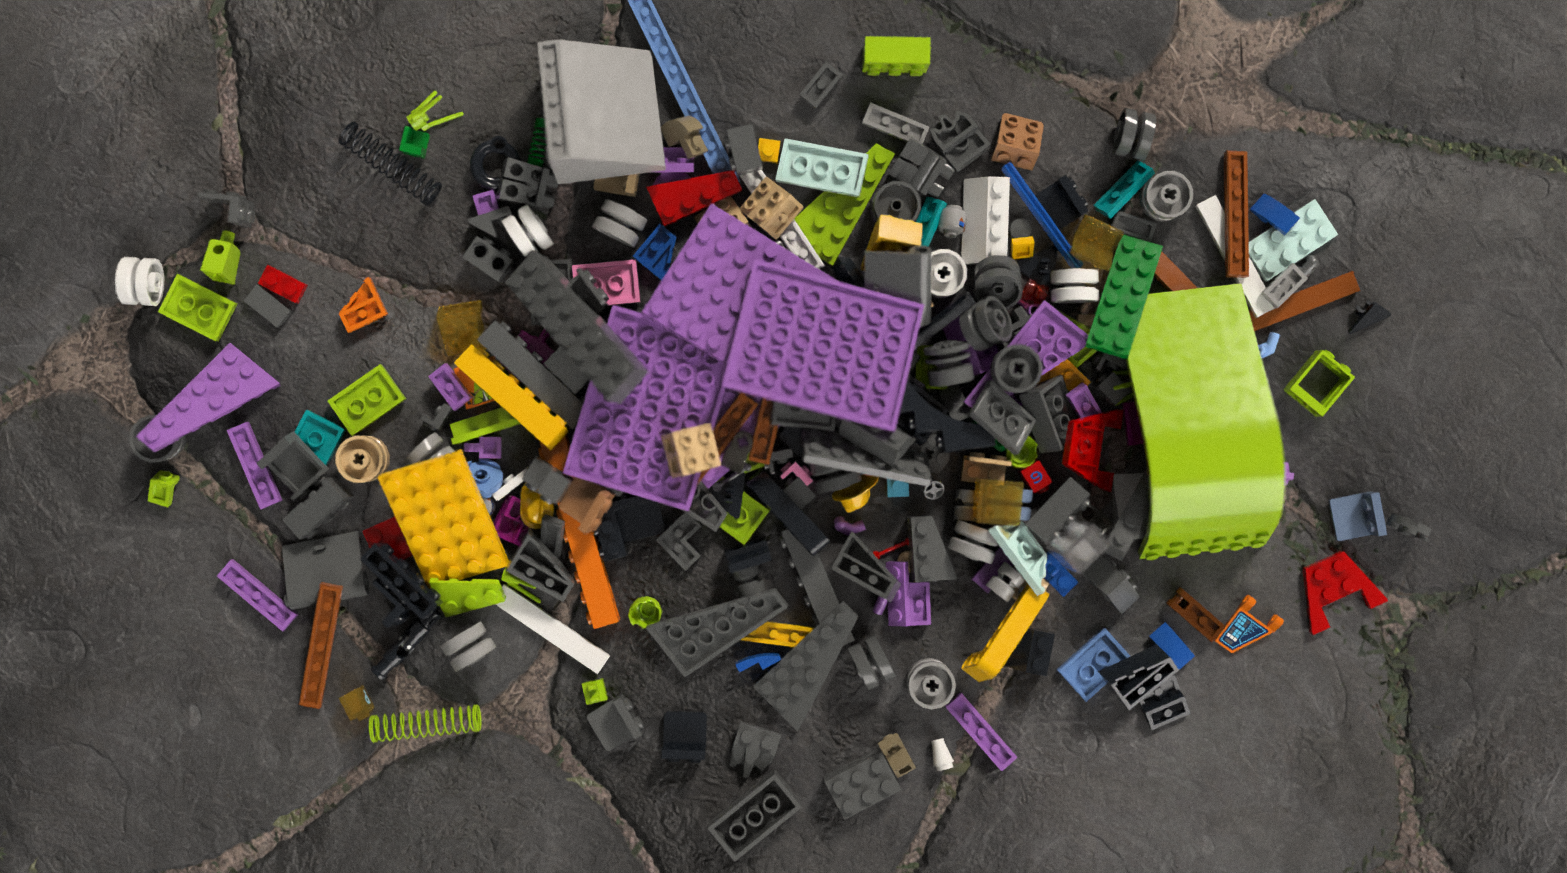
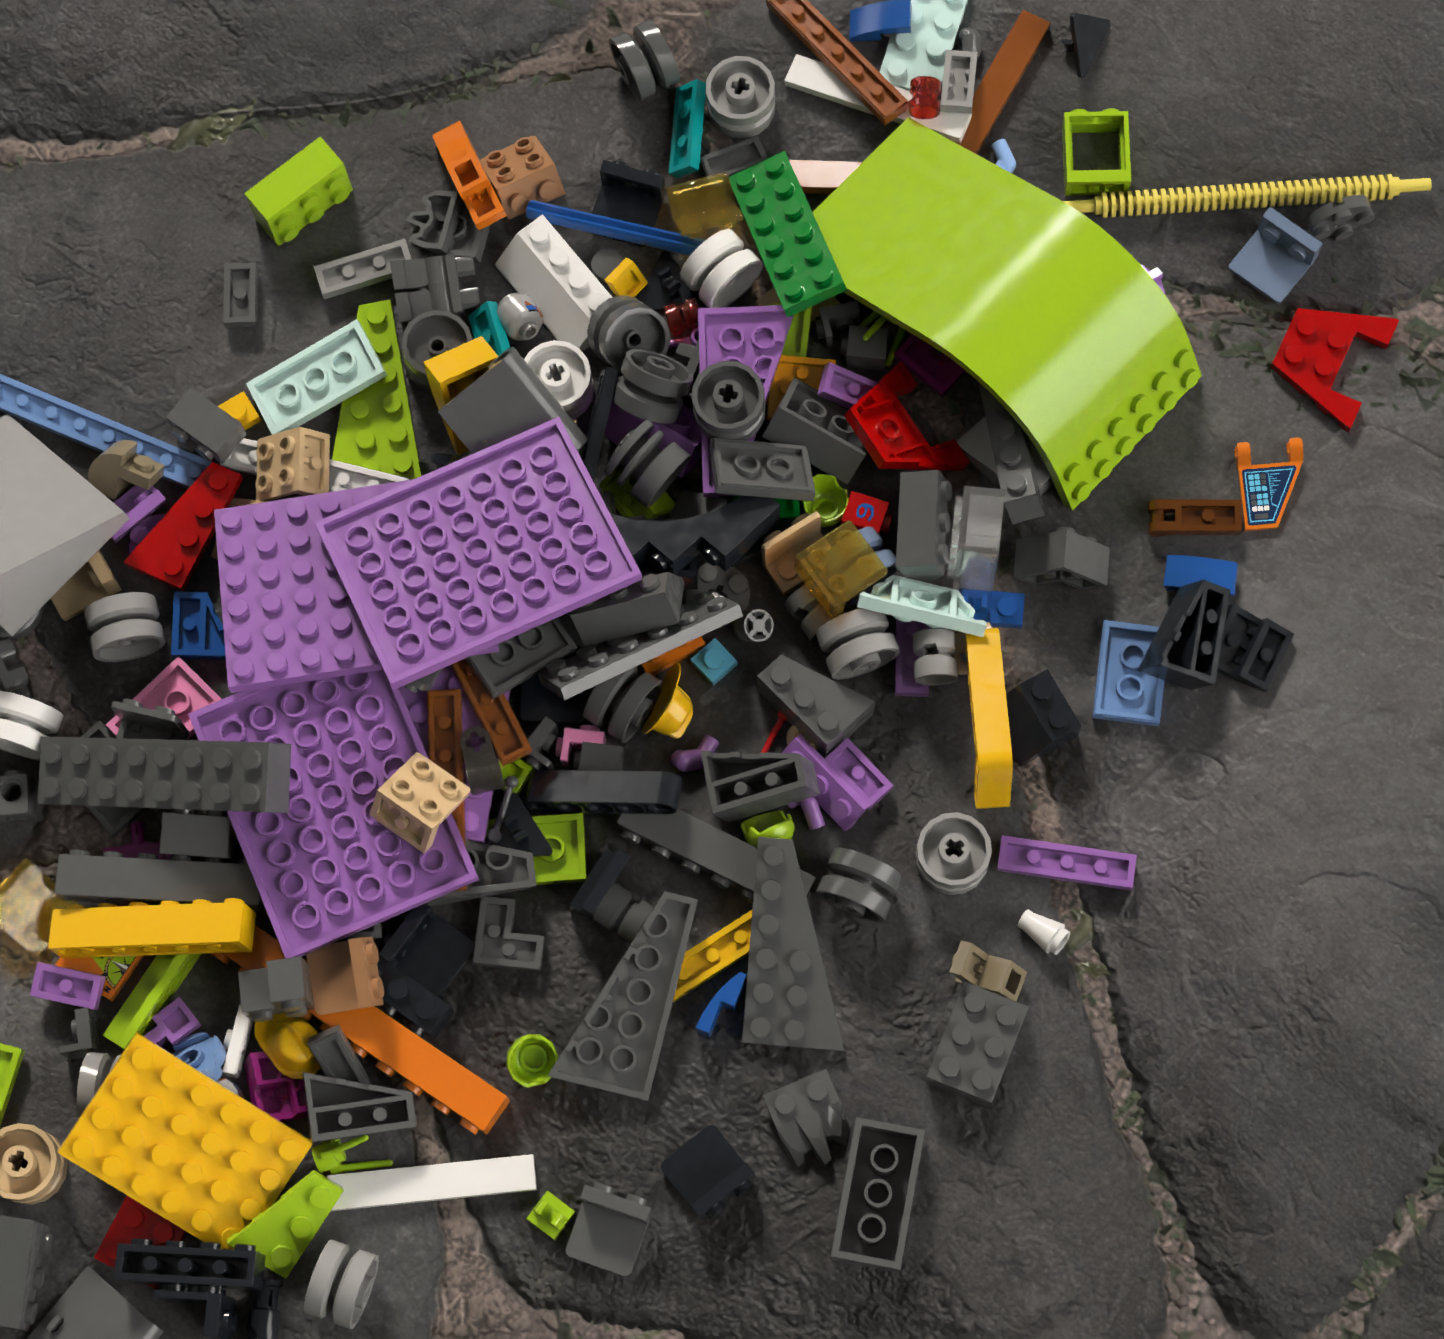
camera: 30 degrees left, 15 degrees down
none -> orange slope [432,120,507,230]
none -> lime hair [741,810,795,848]
none -> clear red wheel [908,76,941,119]
none -> light yellow hose [1063,174,1432,218]

